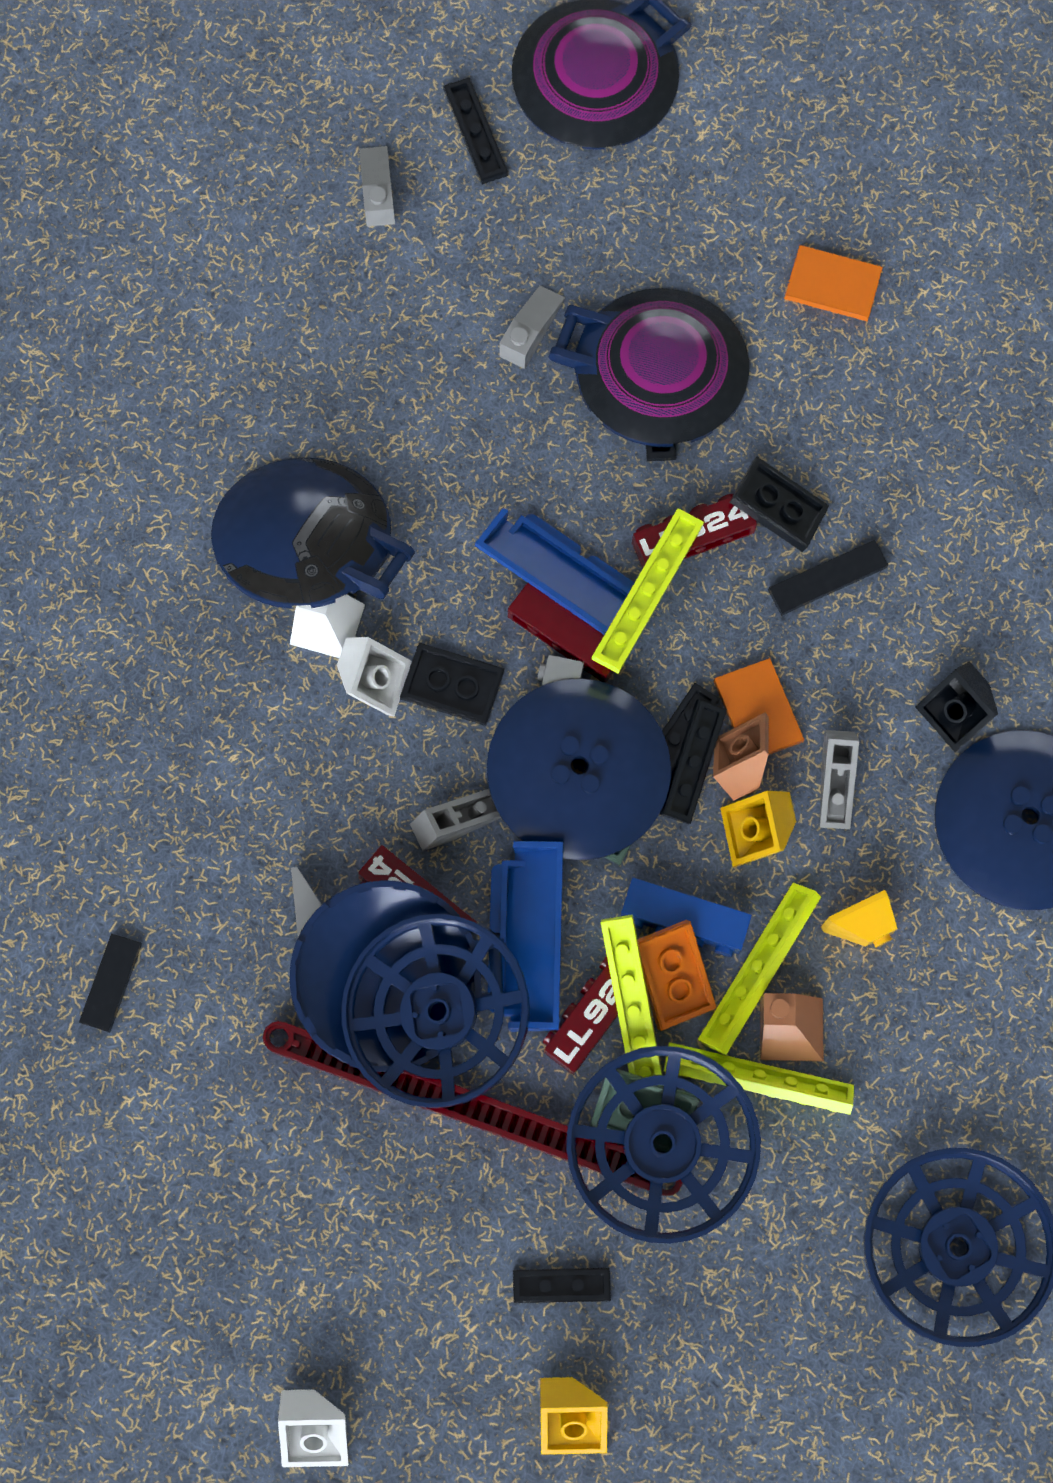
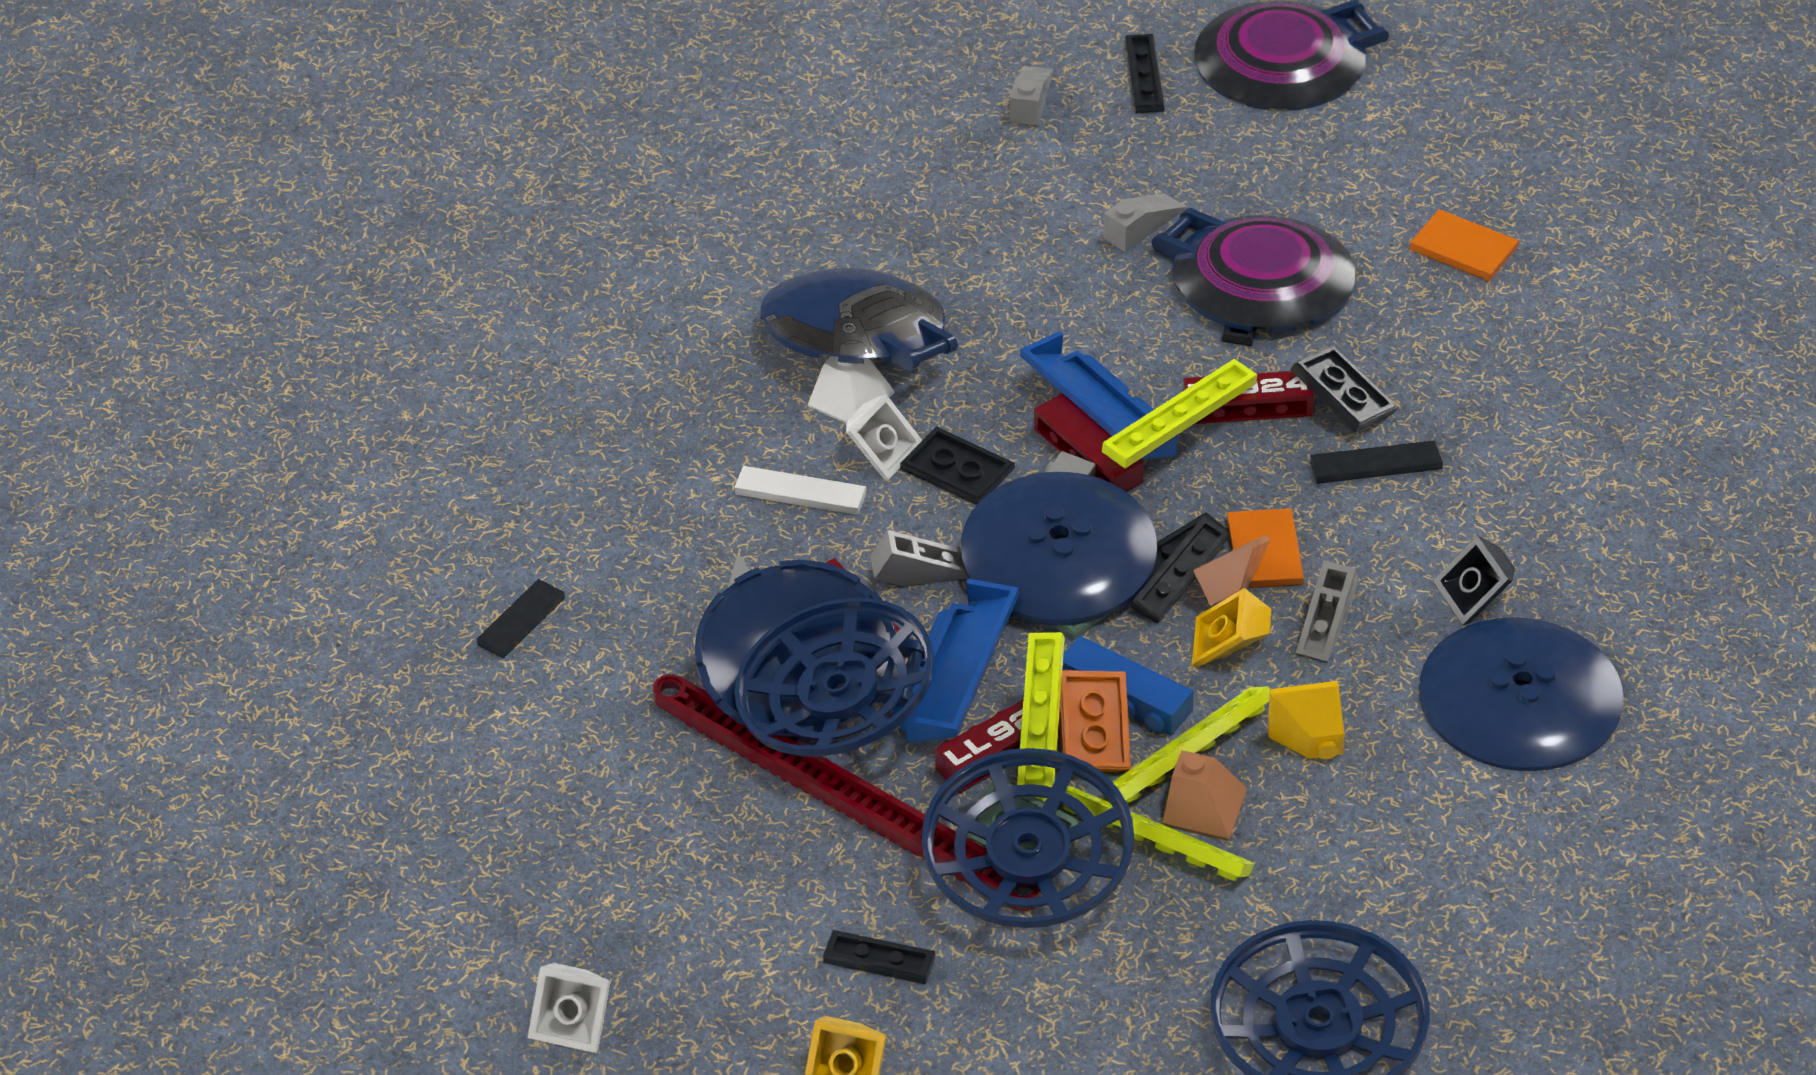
camera: 20 degrees right, 30 degrees down
none -> white tile [734,466,866,515]

